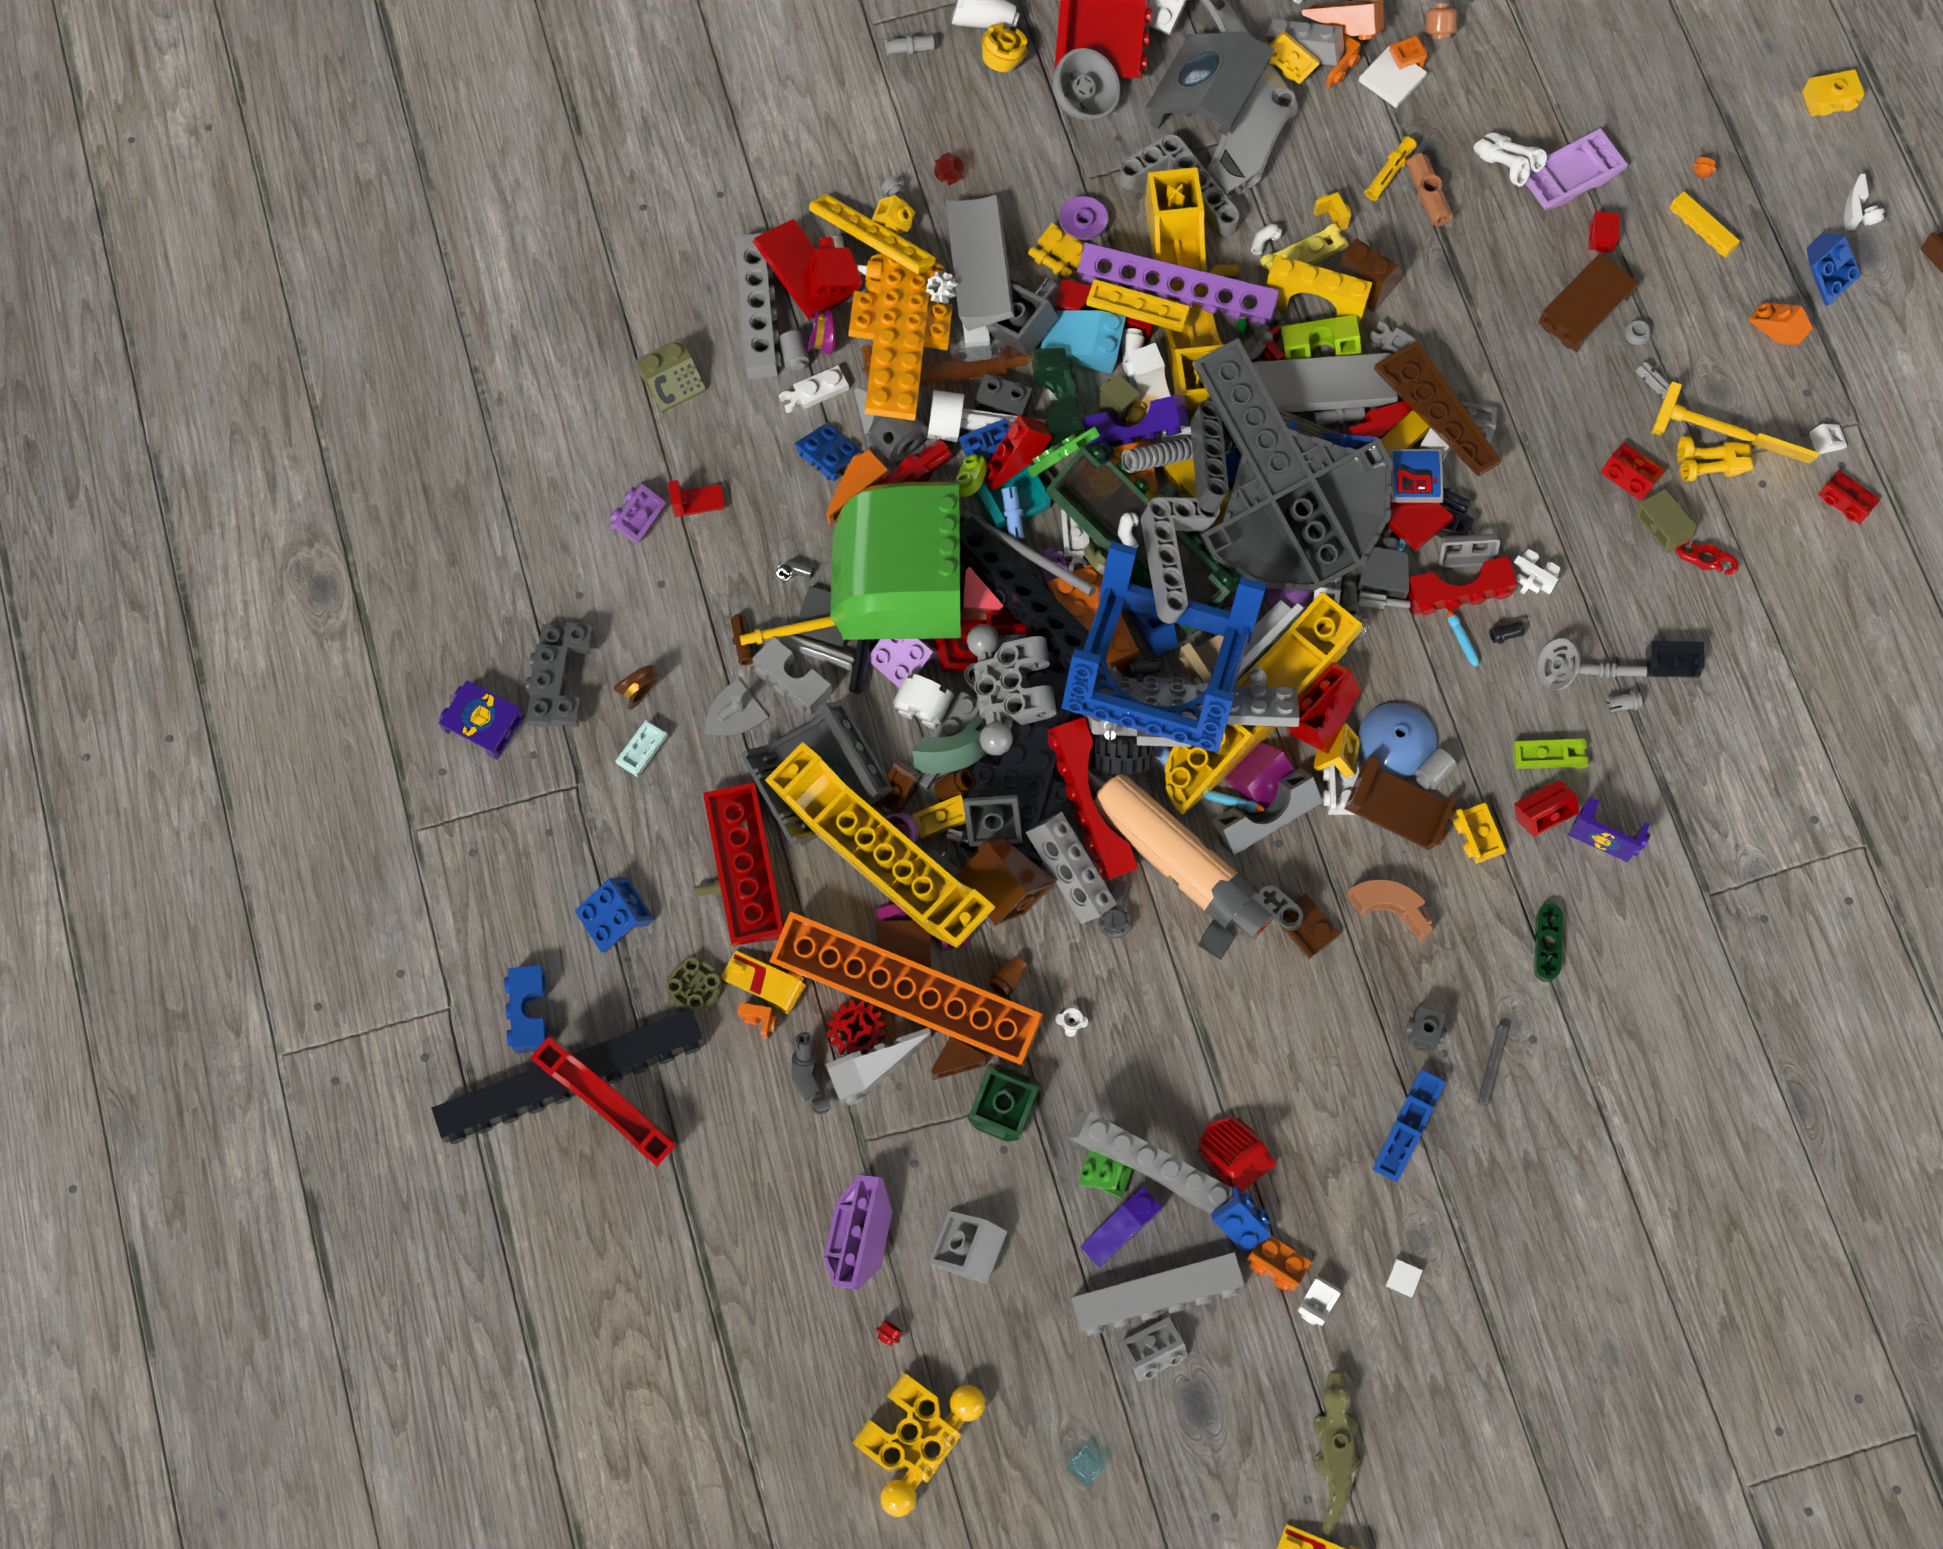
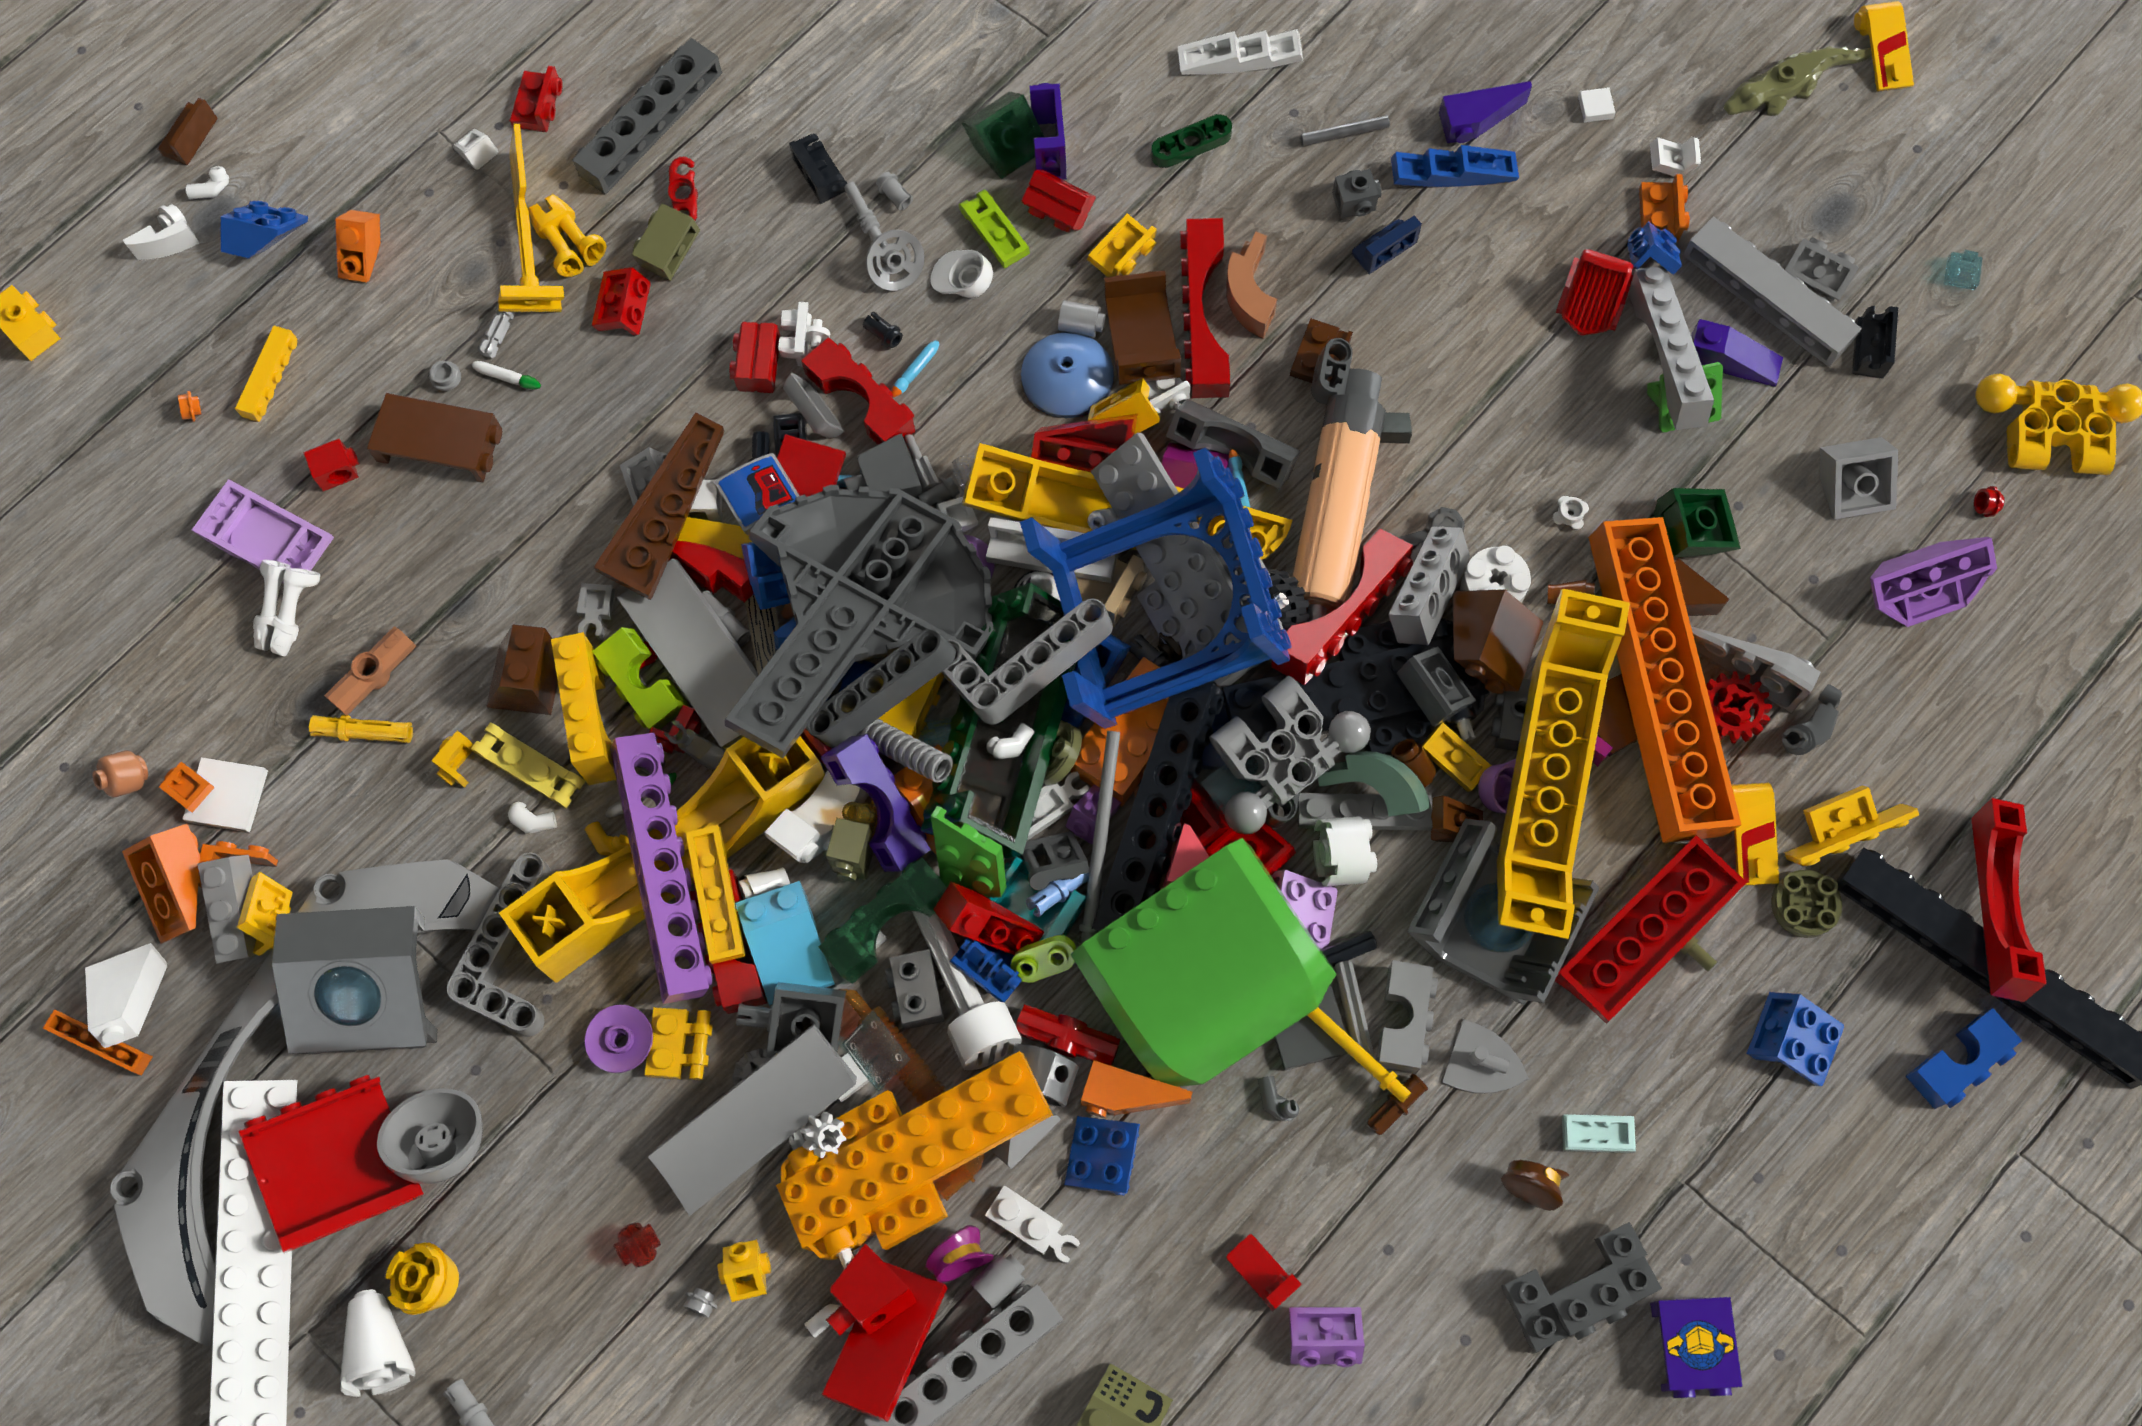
camera: 120 degrees left, 0 degrees up
orange bracket [737,1002,777,1039] -> none
yellow tile [809,194,935,274] -> none
none -> white arm [186,166,229,200]
none -> white piece [472,361,541,390]
none -> dark grey brick [572,38,722,195]
none -> red brick [729,322,781,393]
none -> white cap [930,250,993,298]
none -> clear green slope [962,92,1045,179]
none -> dark grey plate [1017,831,1089,890]
none -> white slope [1178,29,1303,75]
none -> red arch [1180,218,1230,398]
none -> dark blue bracket [1352,215,1422,274]
none -> dark purple slope [1439,81,1532,143]
none -> white brick [1460,545,1531,603]
none -> yellow bracket [1785,785,1919,866]
none -> black hinge [1852,306,1899,379]

